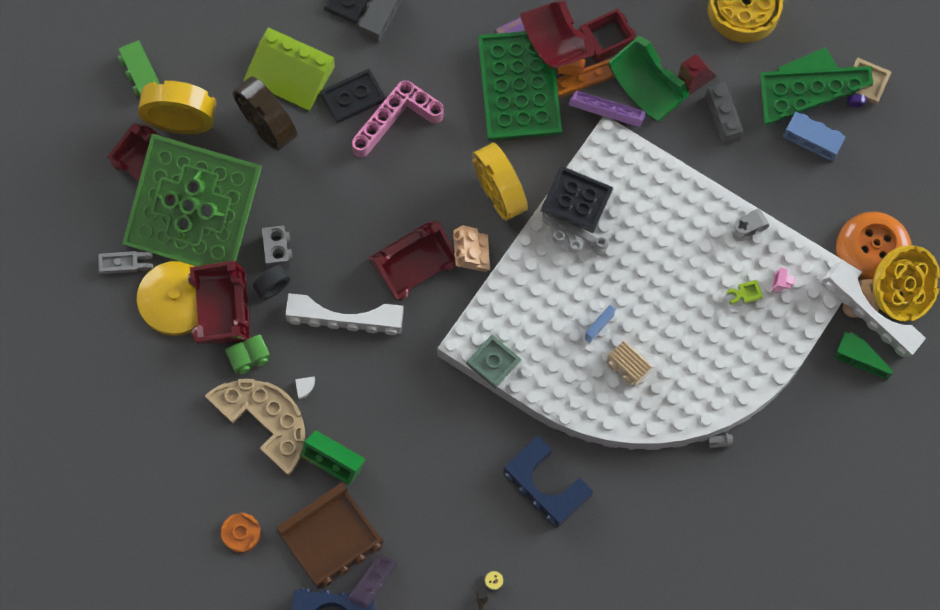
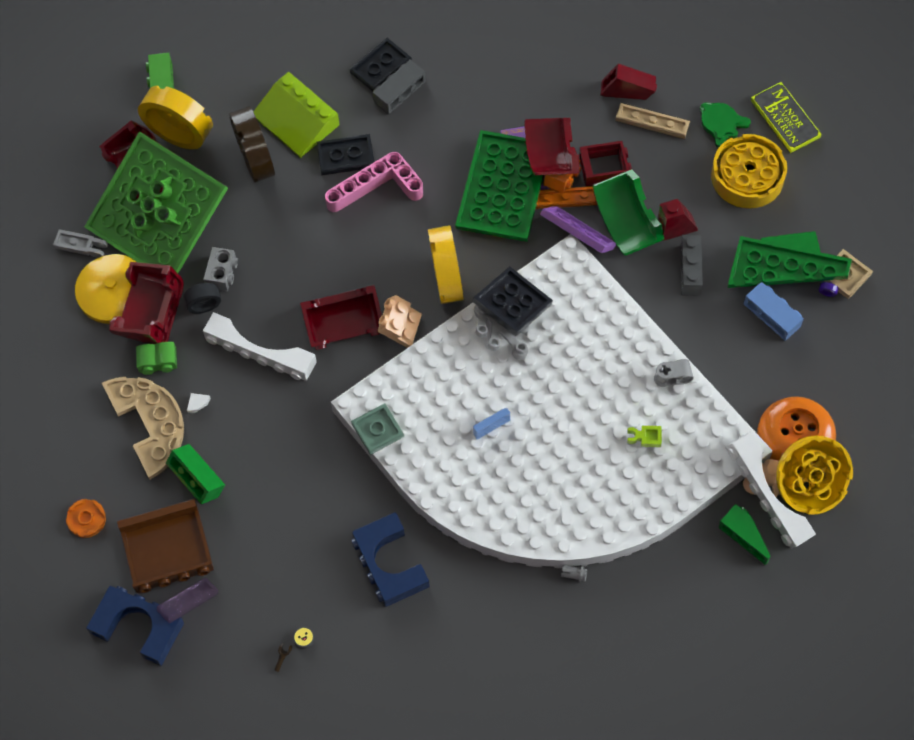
camera: 25 degrees right, 5 degrees down
tan brick [607,341,652,387] -> none
bright pink tile [771,267,795,293] -> none

